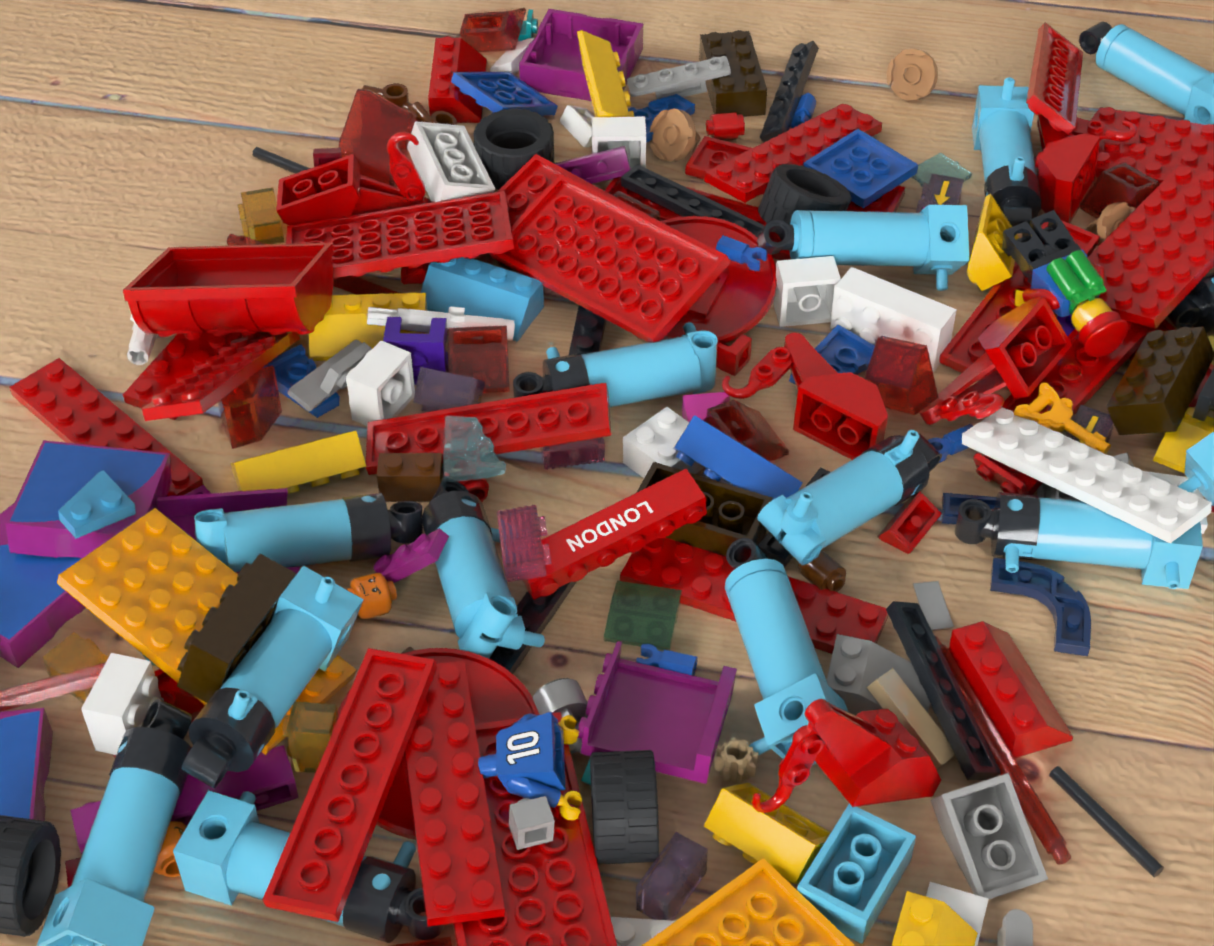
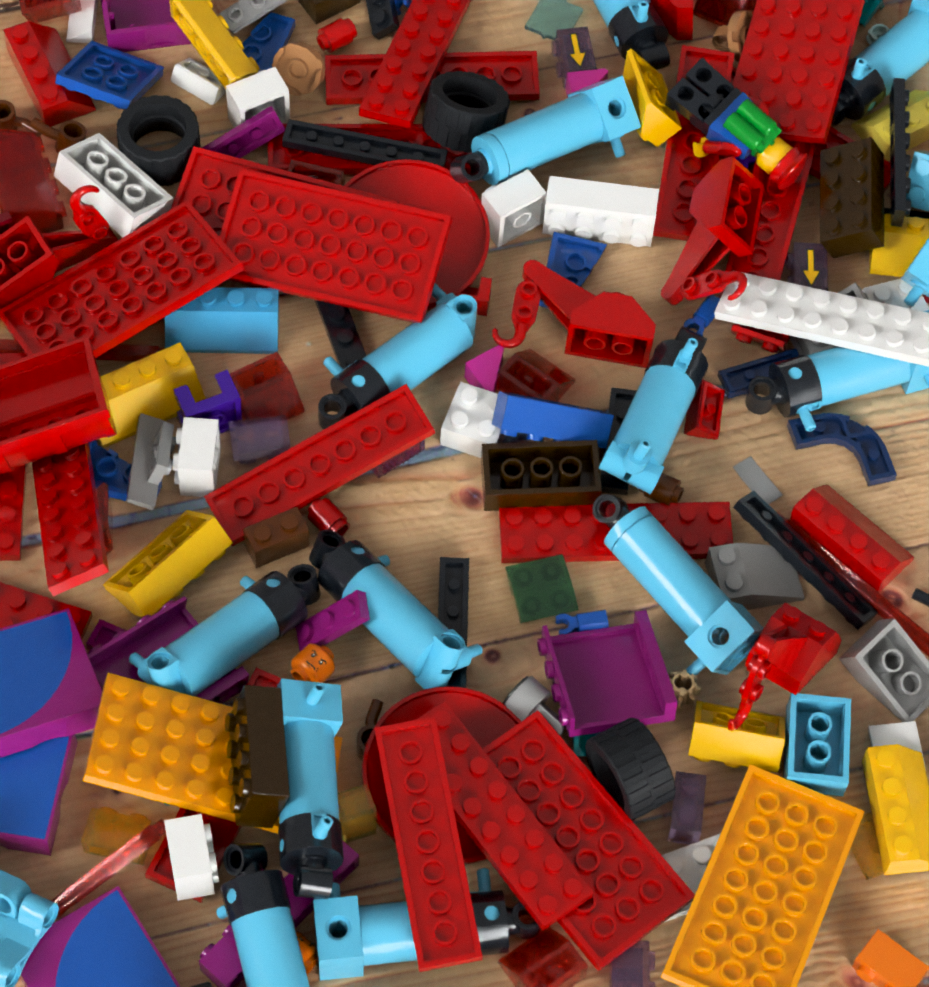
camera: 30 degrees left, 15 degrees up
dark azure wing [58,470,136,539] -> none
white piece [367,306,515,343] -> none
clear light blue slope [443,416,506,481] -> none
blue torso [478,712,582,820] -> none
clear pink brick [497,504,552,582] -> none
light grey plate [509,796,555,850] -> none
red brick [512,468,707,600] -> none
blue bar [716,235,767,271] -> none
blue plate [804,129,918,208] -> none
clear red slope [864,336,939,415] -> none
tan slope [866,668,955,770] -> none
light orange piece [1013,383,1111,454] -> none

